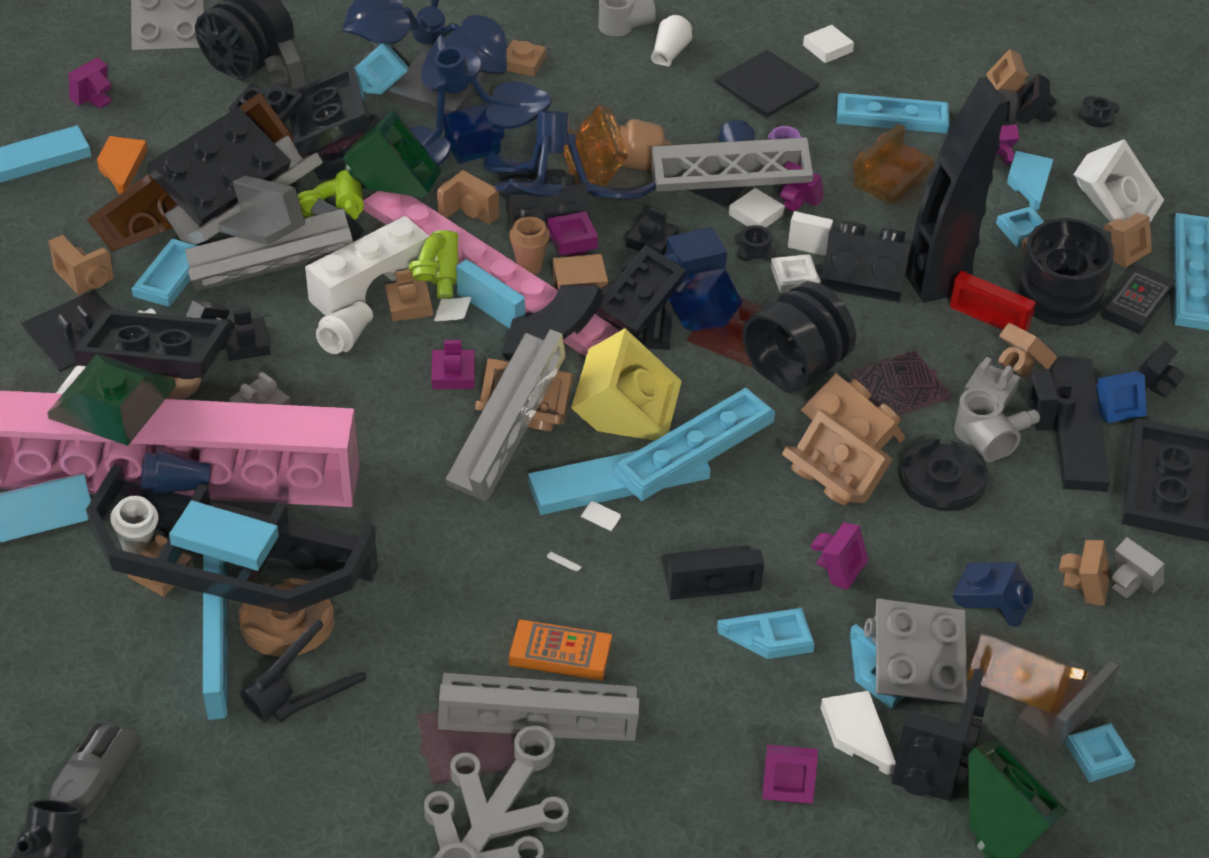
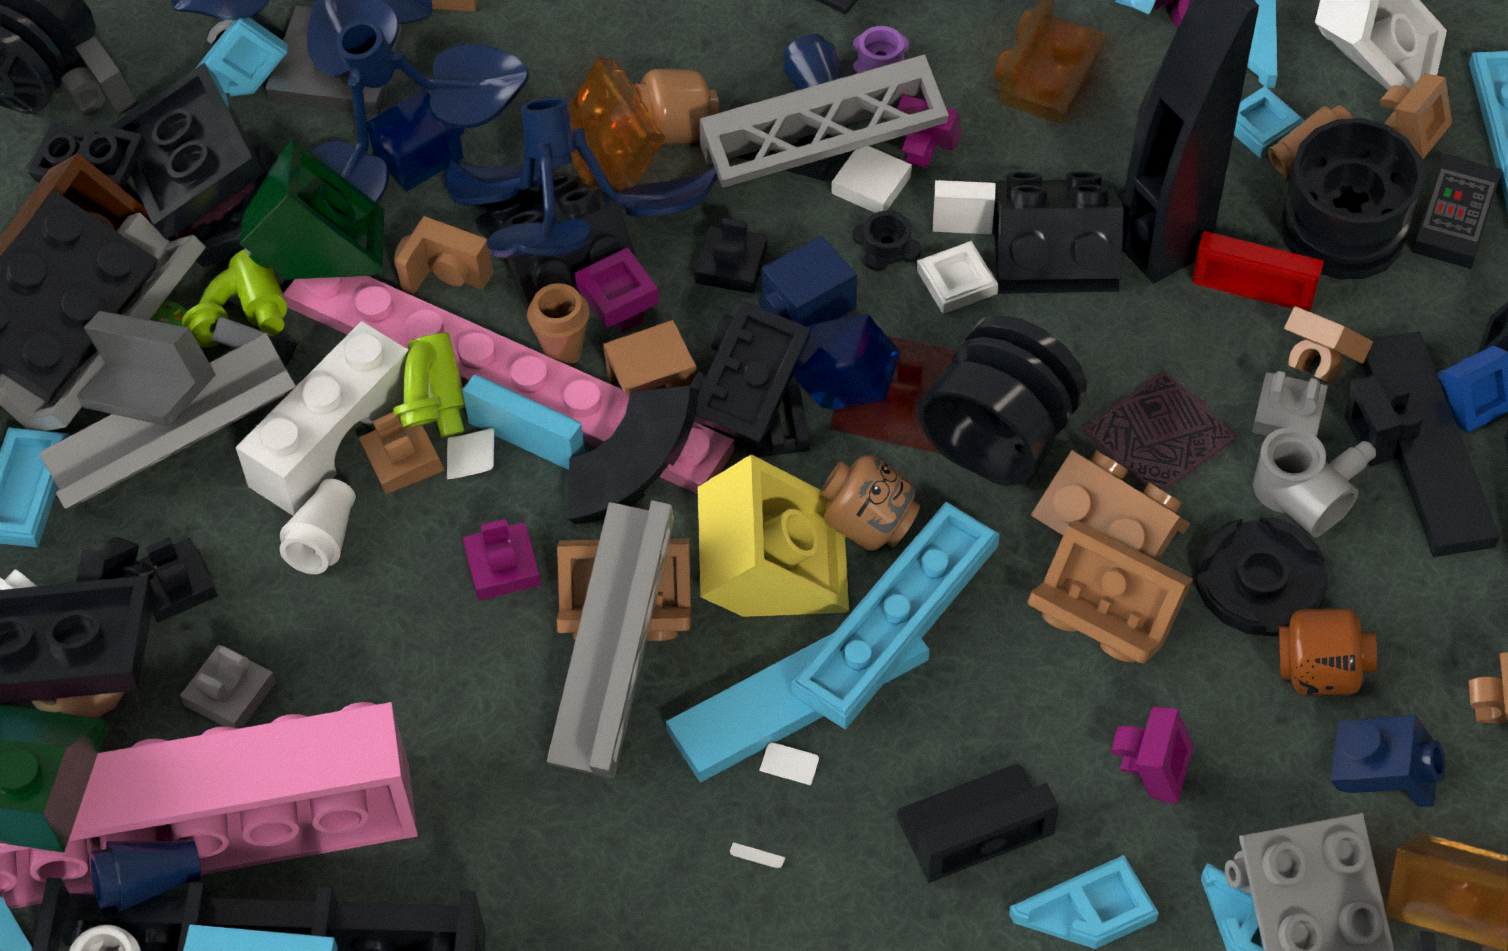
camera: 10 degrees left, 10 degrees up
none -> medium nougat head [820,455,920,551]
none -> dark orange head [1279,608,1377,696]

